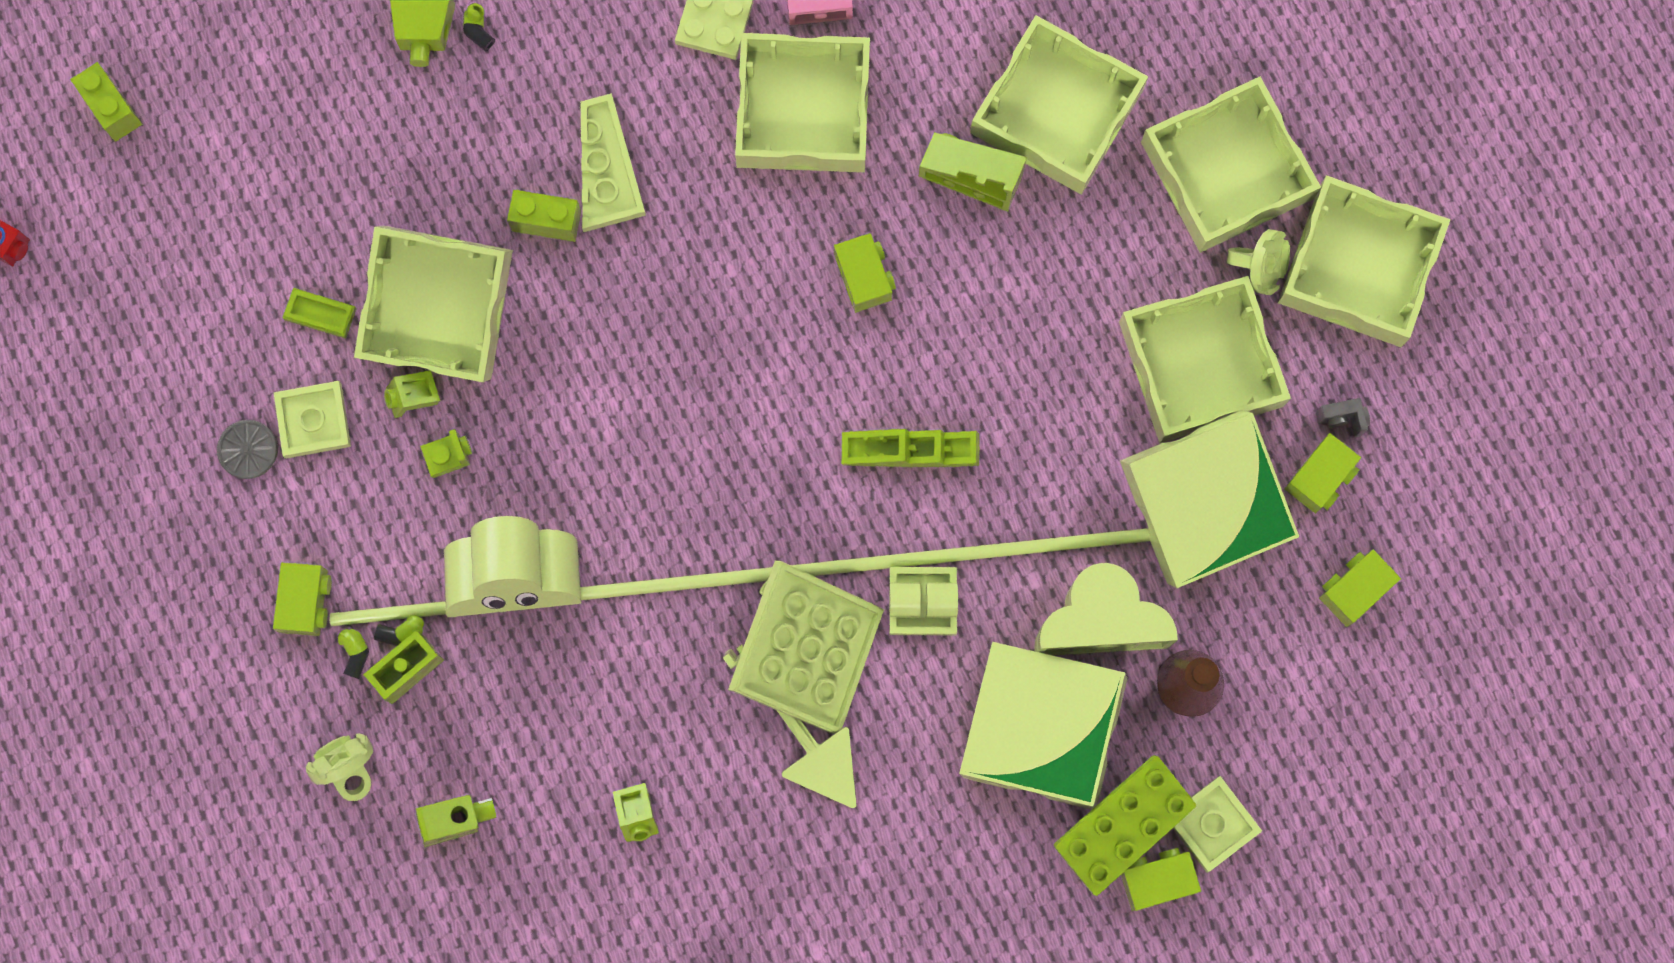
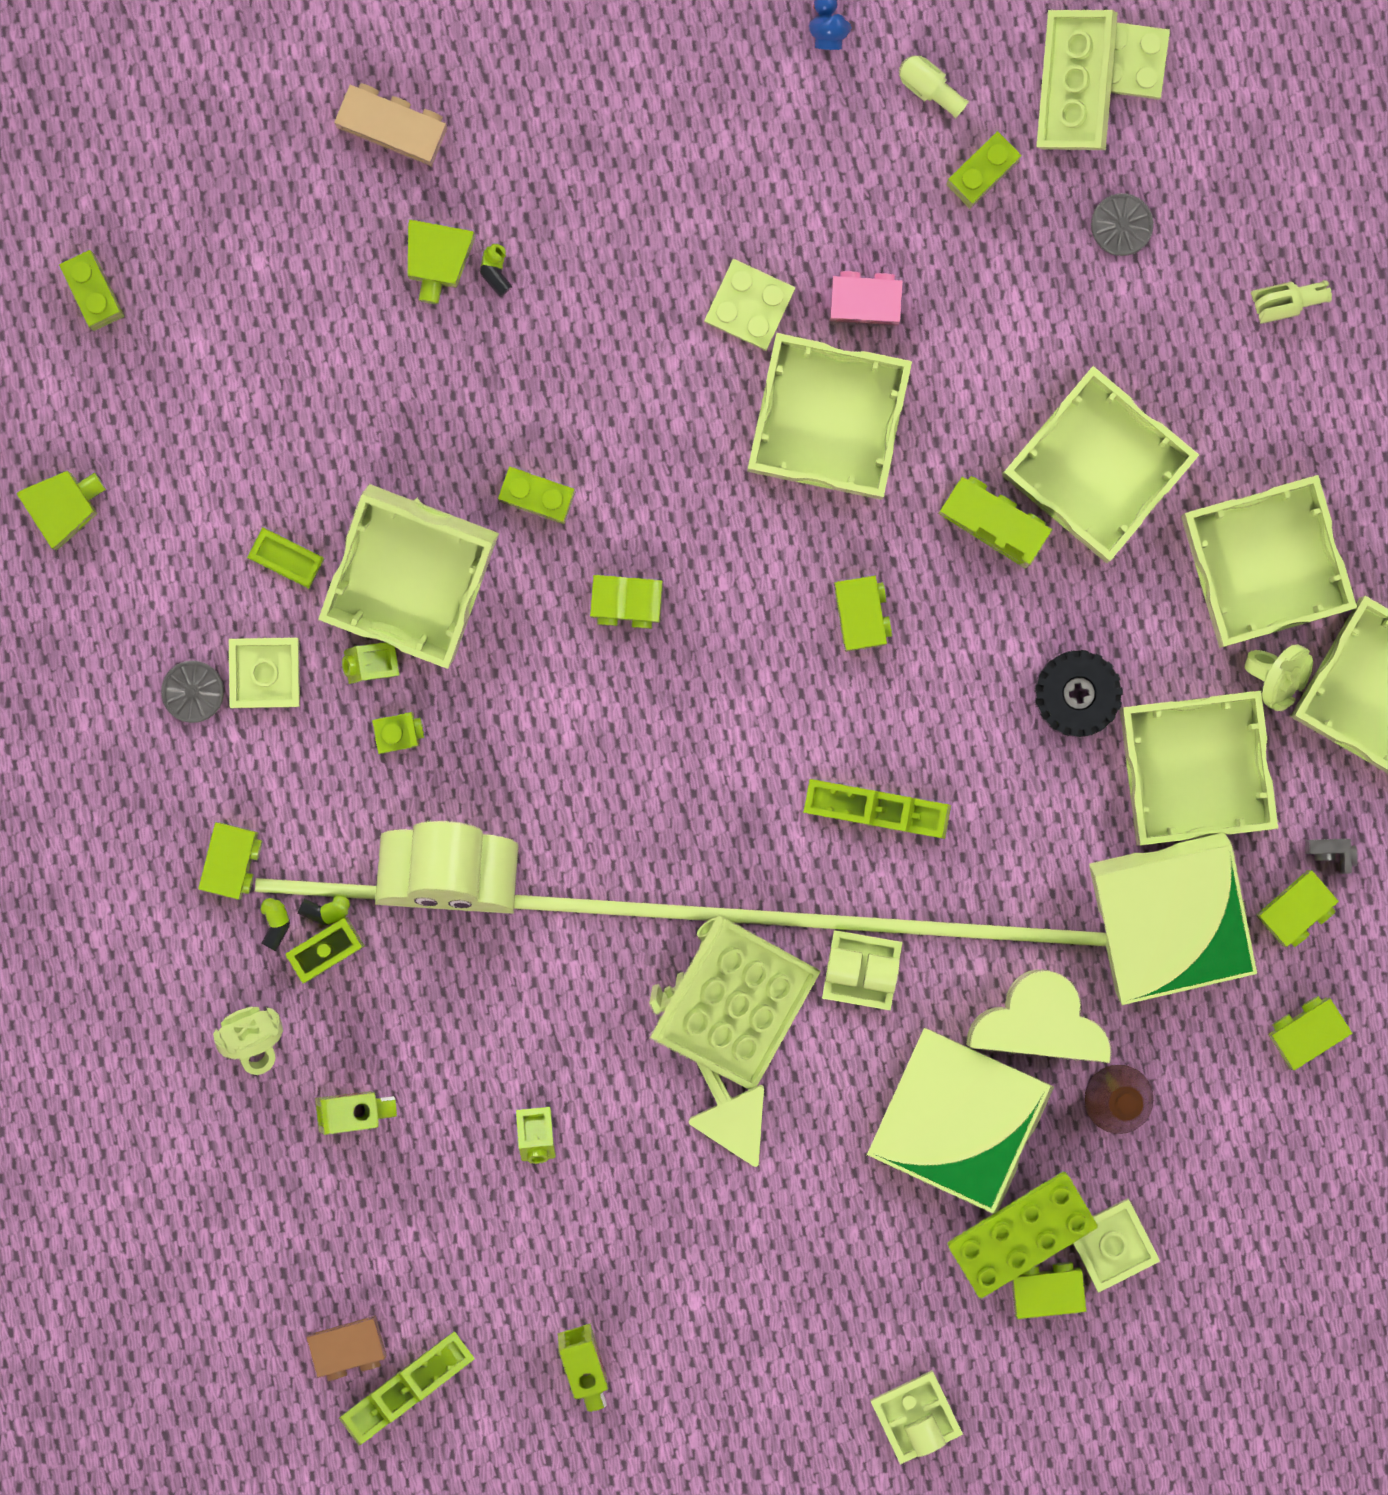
camera: 10 degrees right, 10 degrees up
yellowish green wing [580,93,646,232] -> none
none -> lime torso [16,471,106,550]
none -> lime brick [590,575,663,629]
none -> black bush [1034,650,1123,737]

